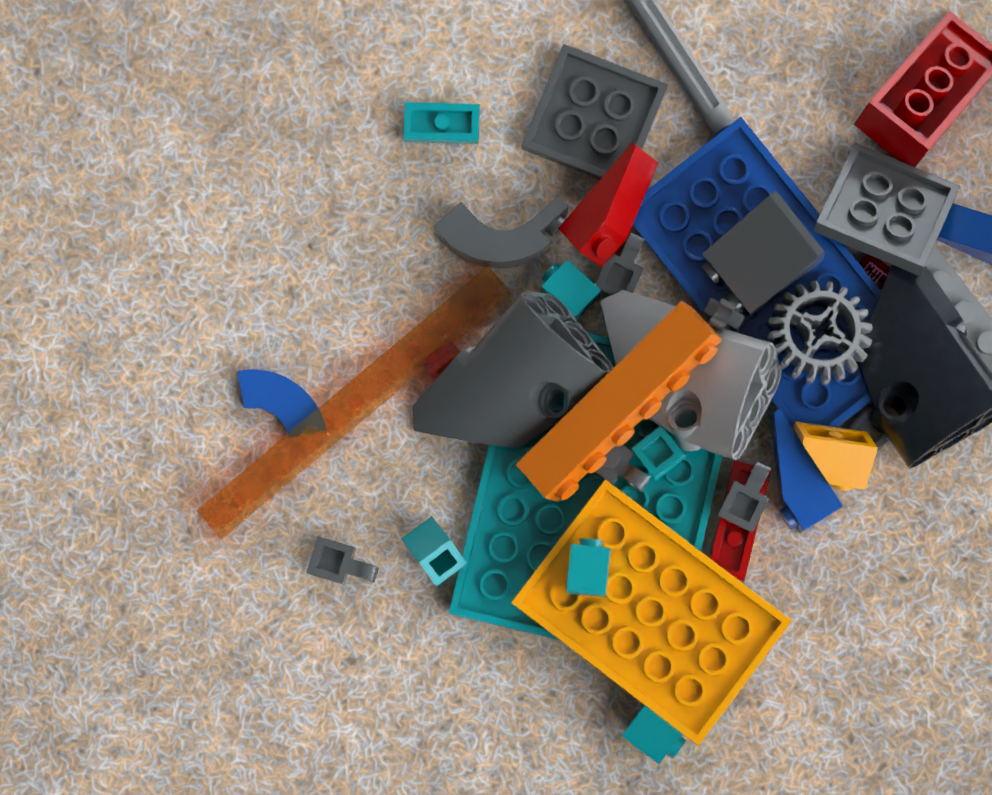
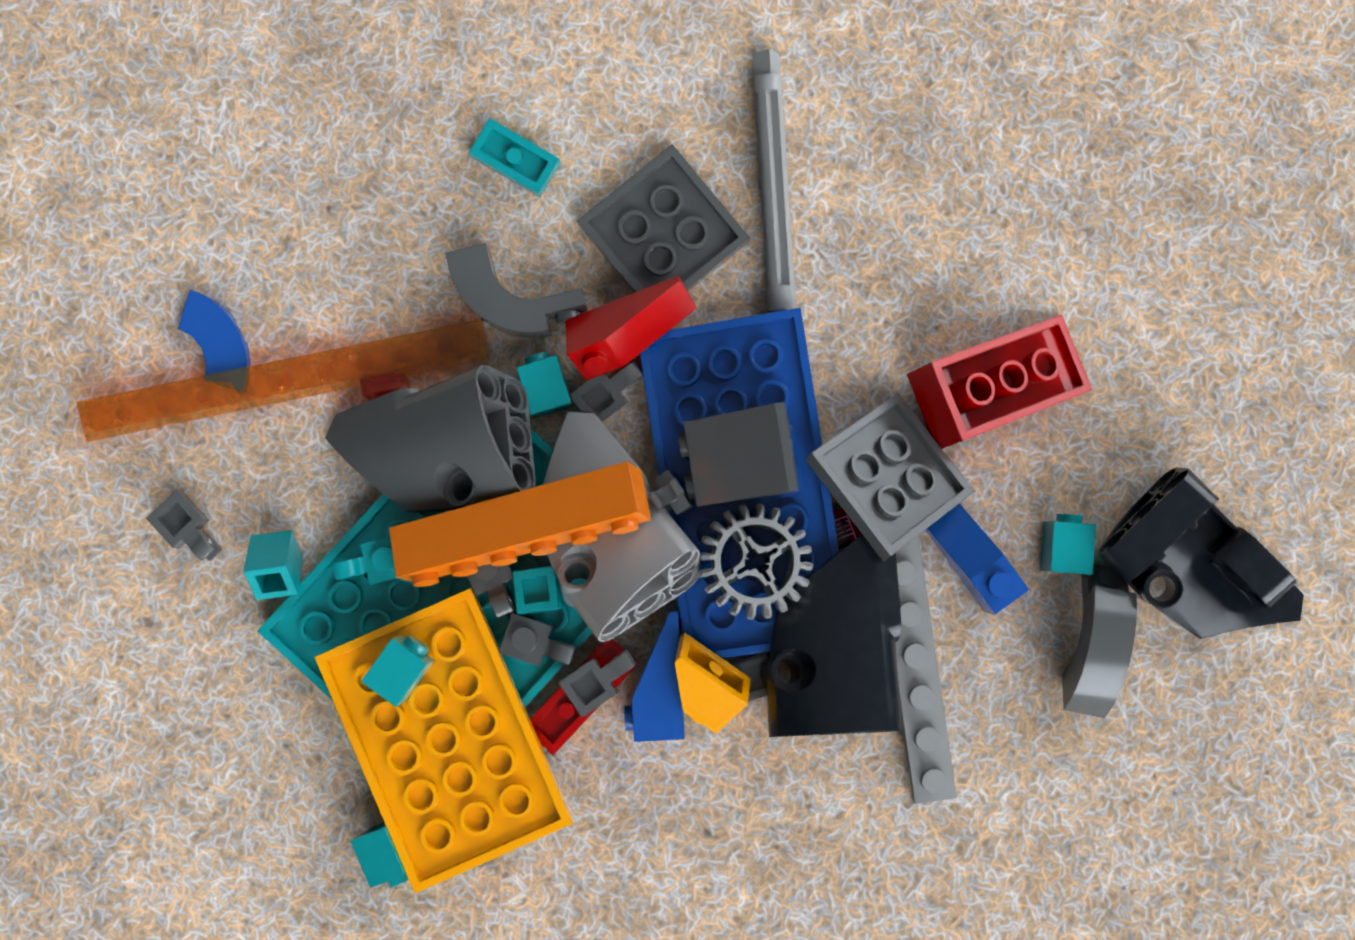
camera: 25 degrees right, 5 degrees up
none -> teal plate [332,537,397,585]
none -> dark grey plate [499,612,578,666]

